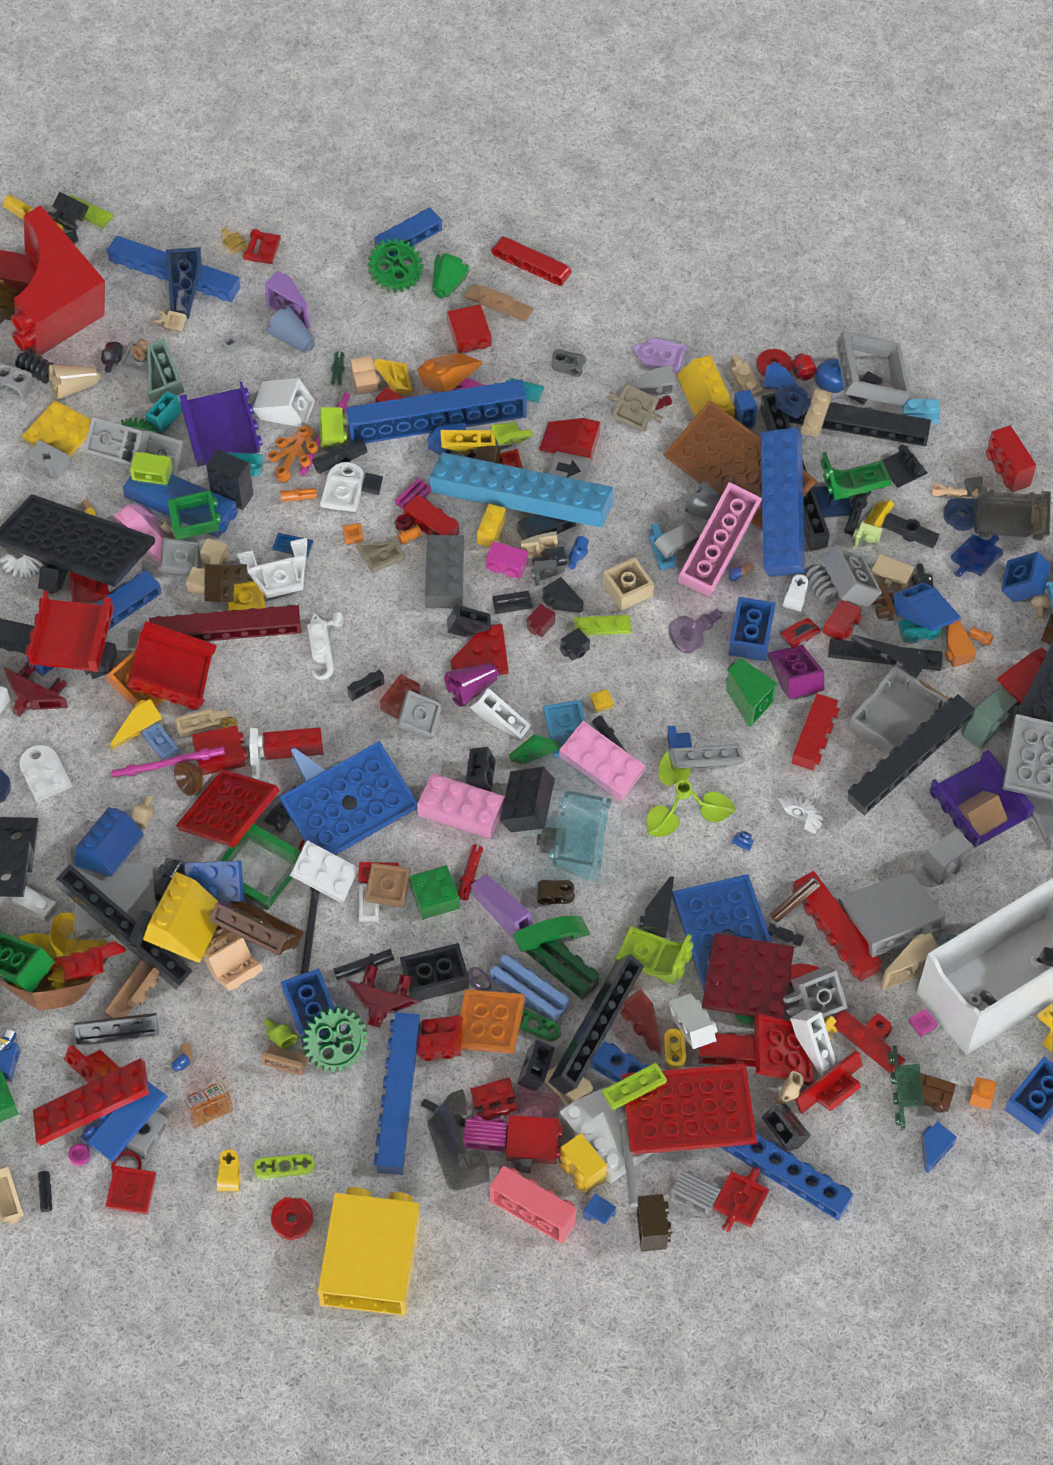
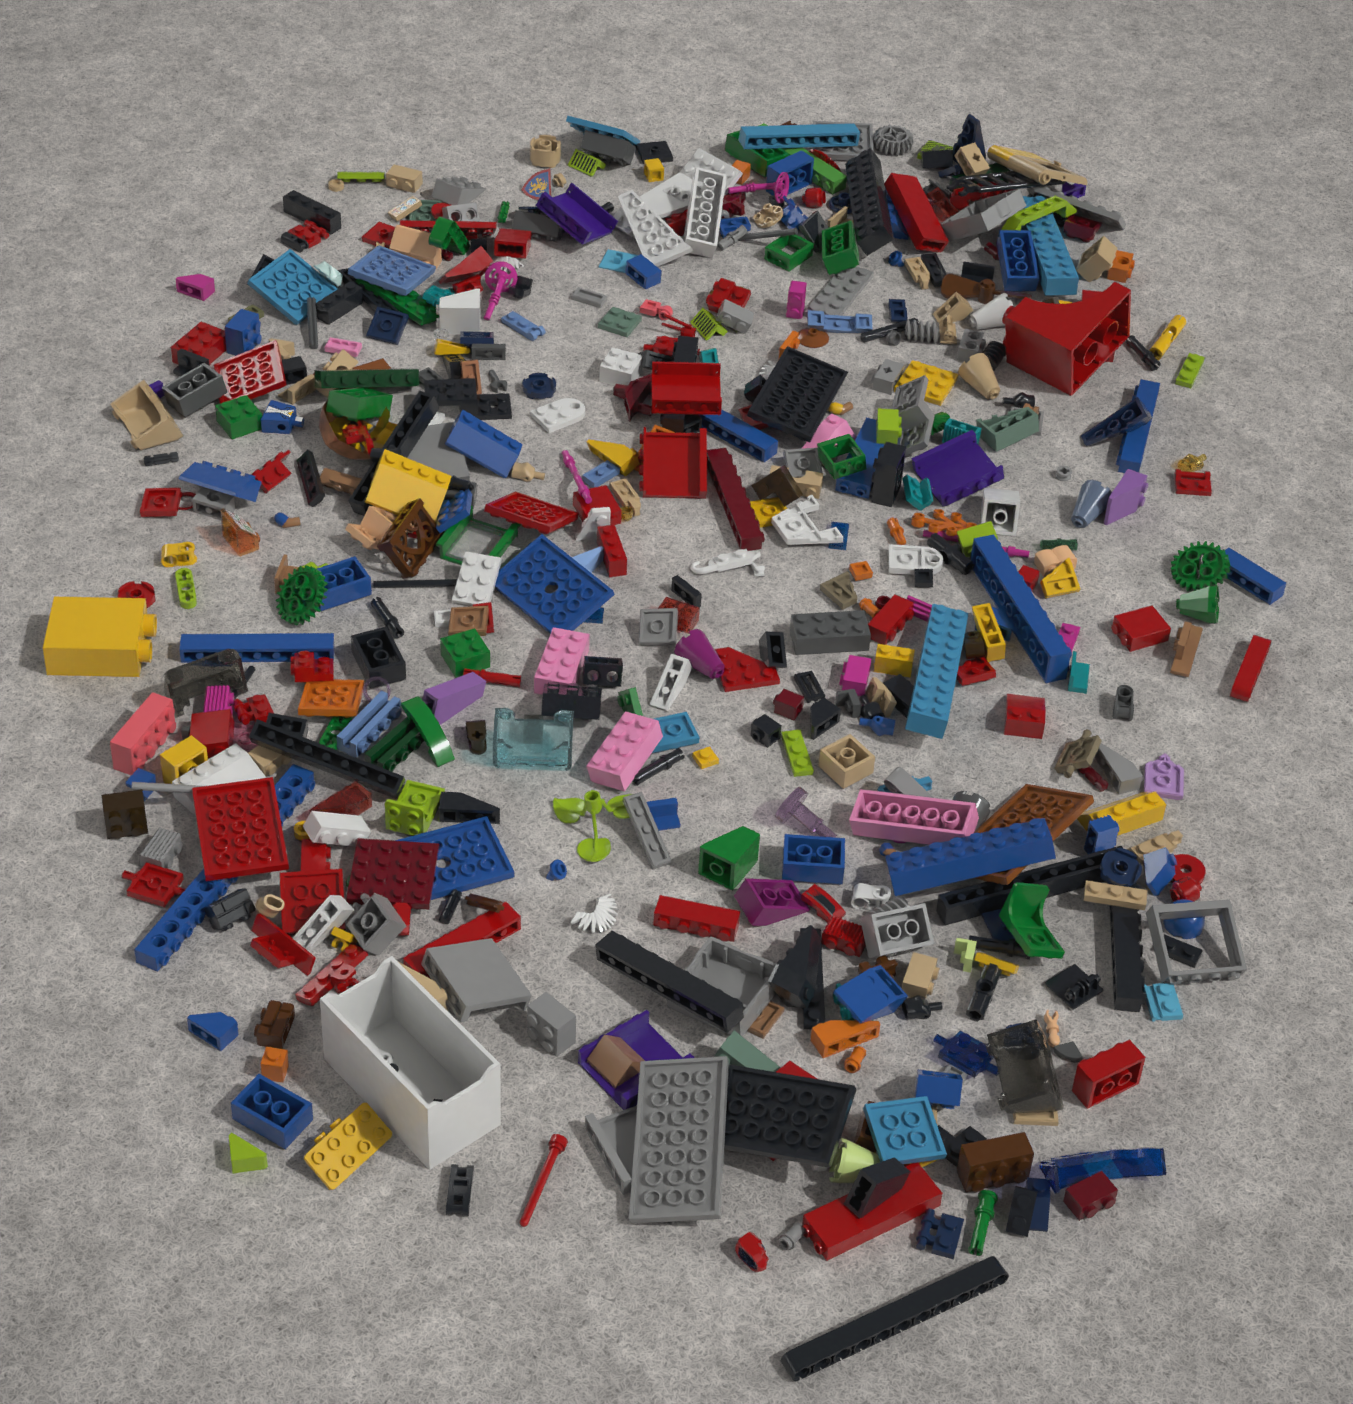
camera: 80 degrees right, 15 degrees down
red plate [33,1058,149,1146] -> none
black plate [48,191,89,231] -> none
tan plate [154,310,187,333] -> none
reddish brown piece [174,761,204,796] -> none
dark red connector [346,964,423,1028] -> none
orange slope [417,353,483,392] -> none
lime panel [491,422,534,446] -> none
light grey tile [549,451,591,481] -> none
lime plate [602,1063,667,1111] -> none
clear green bracket [888,1045,924,1131] -> none

